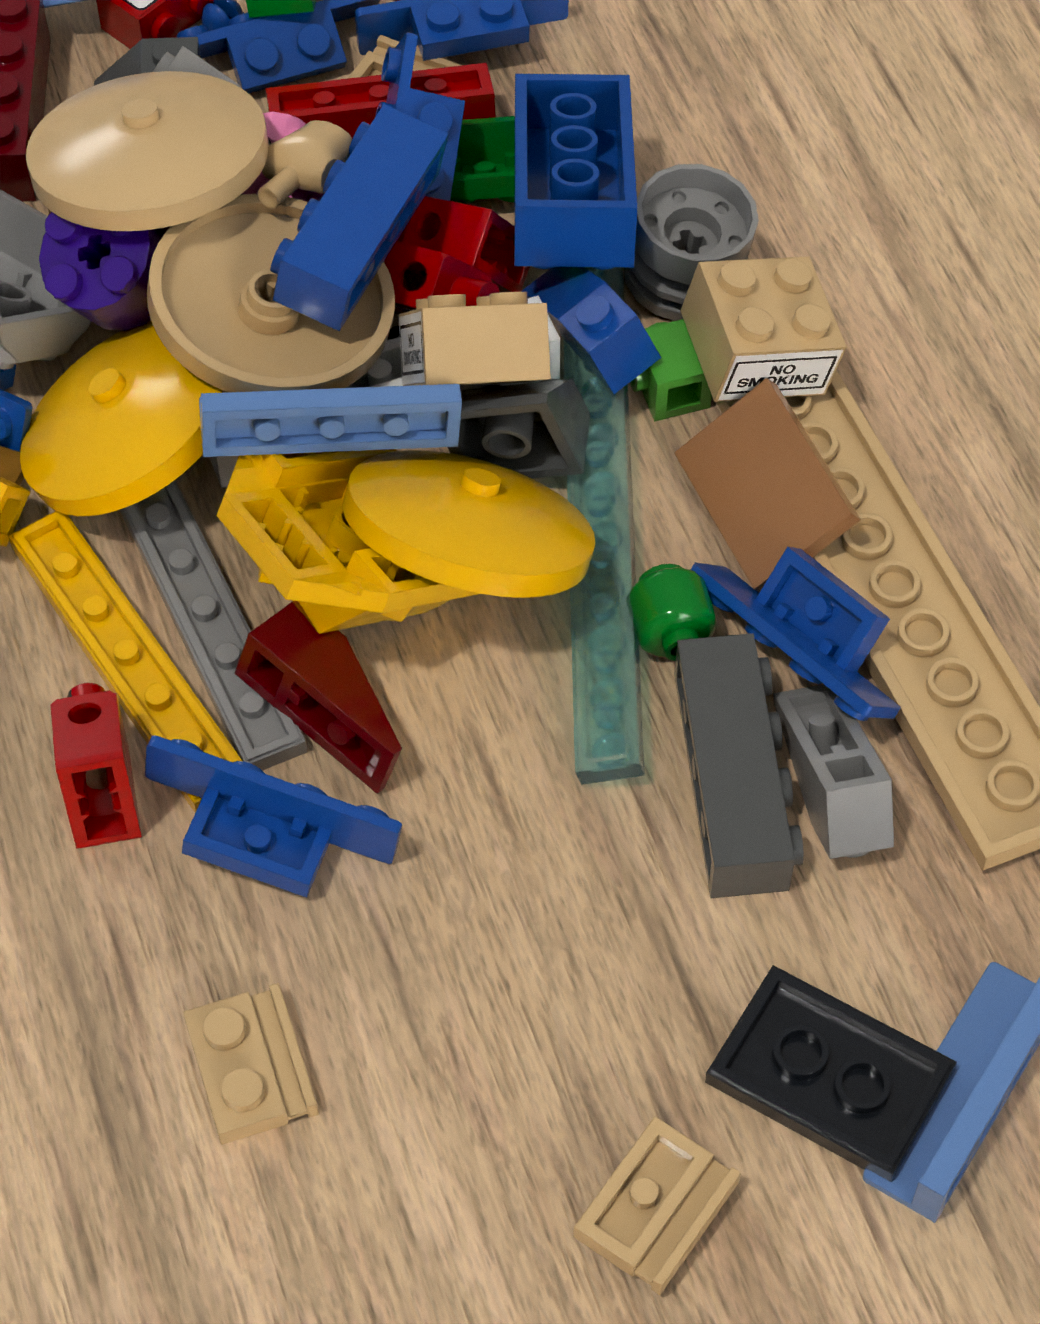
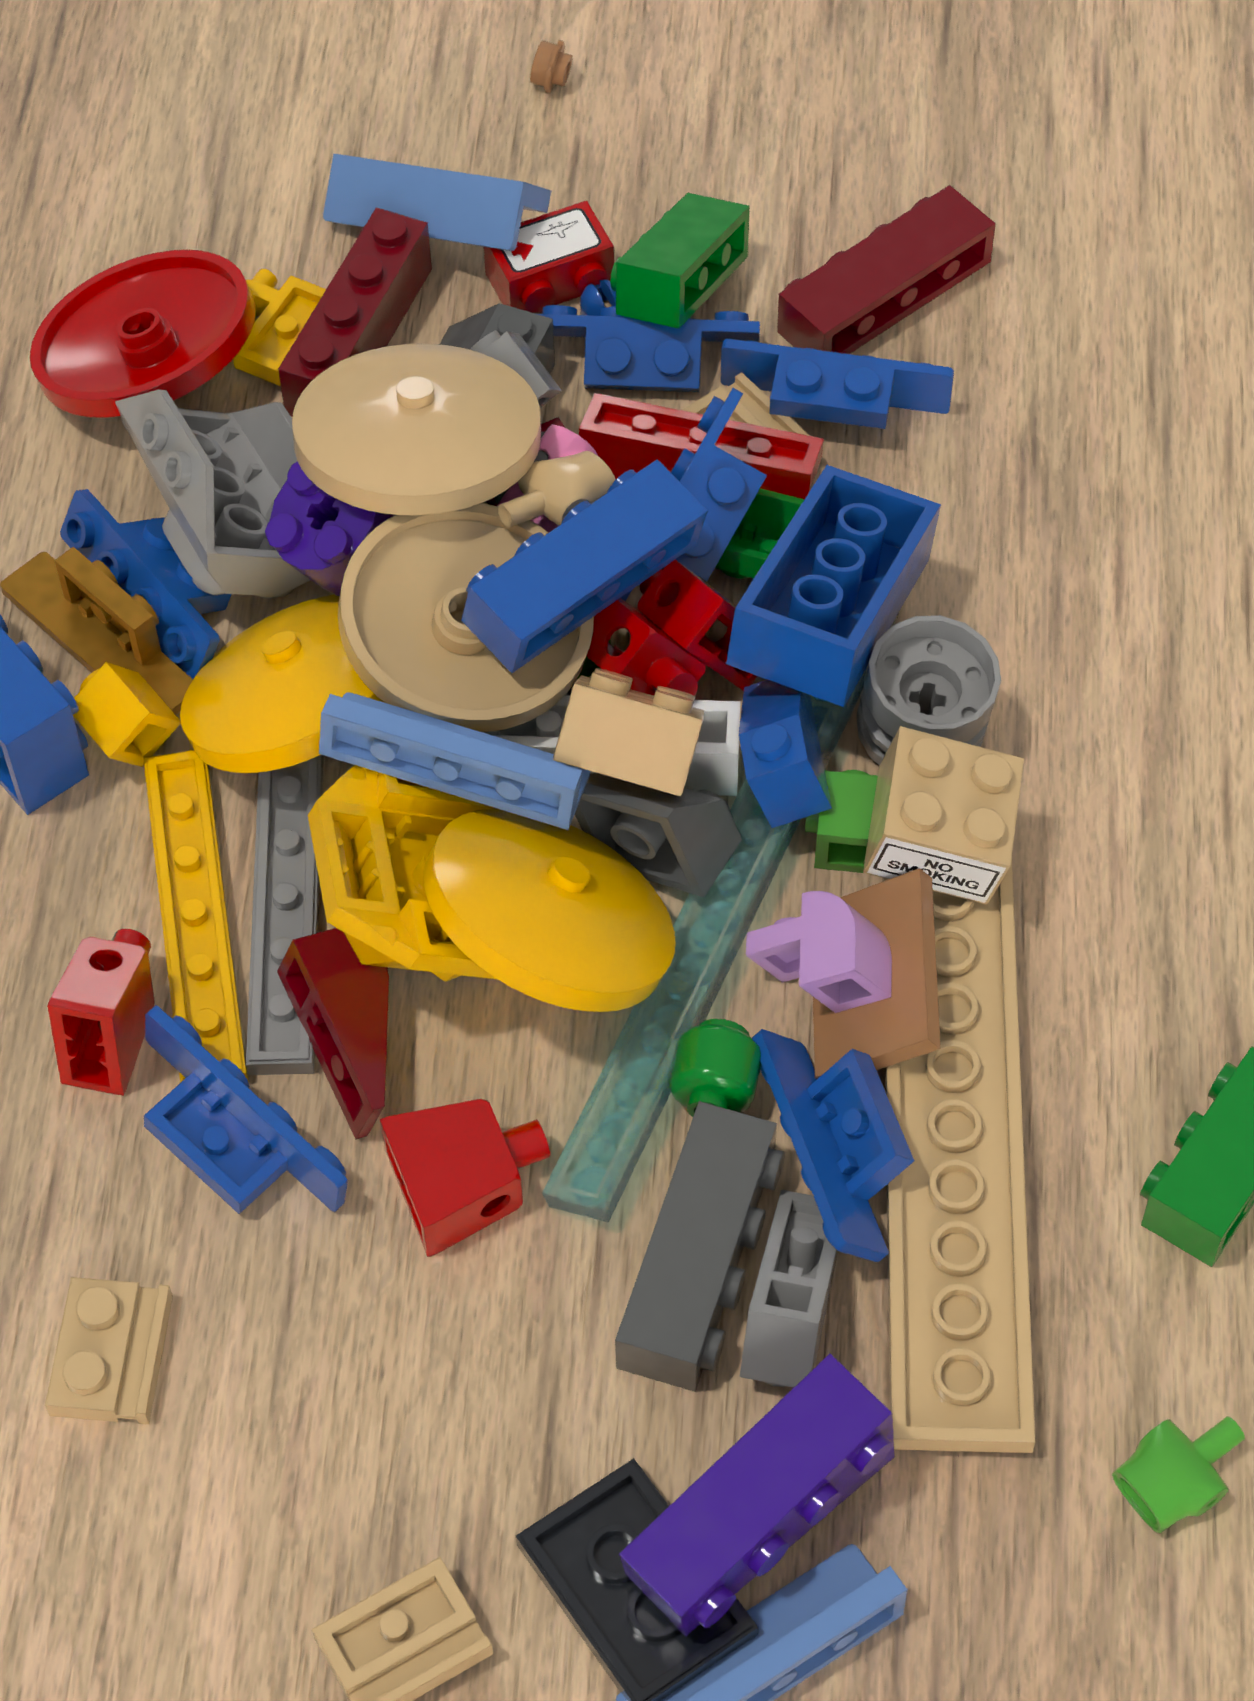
camera: 25 degrees right, 0 degrees up
none -> red torso [380,1099,551,1257]
none -> dark purple wedge [619,1354,895,1636]
none -> lavender brick [746,891,892,1013]

